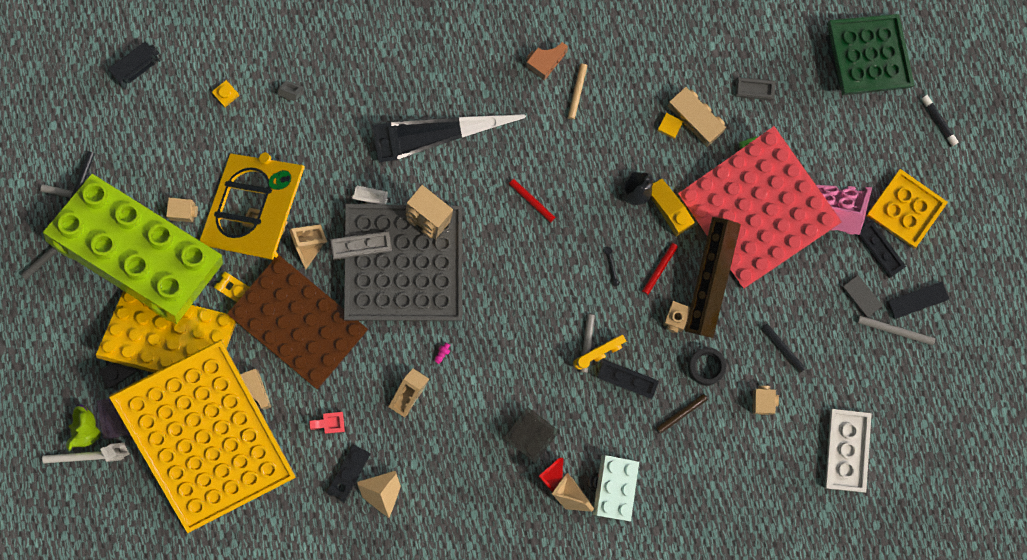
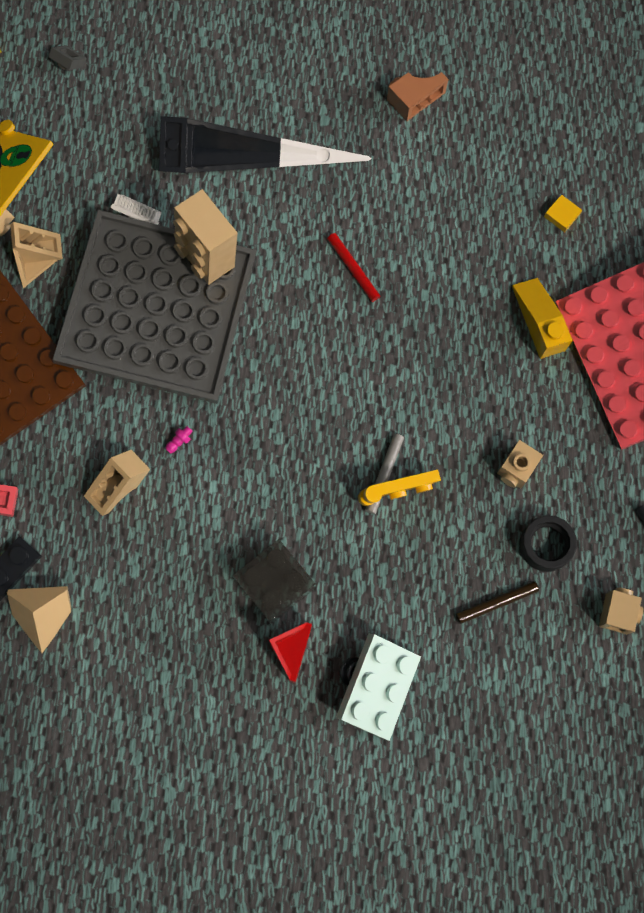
camera: 10 degrees right, 5 degrees down
light grey tile [330,231,392,260] -> none
tan slope [552,473,595,512] -> none
tan bar [567,64,587,120] -> none
black plate [597,359,659,400] -> none
black hinge [605,247,620,287] -> none
black hair [622,172,653,205] -> none
red bar [642,243,678,295] -> none
tan brick [668,87,726,147] -> none
dark brown brick [685,217,741,338] -> none

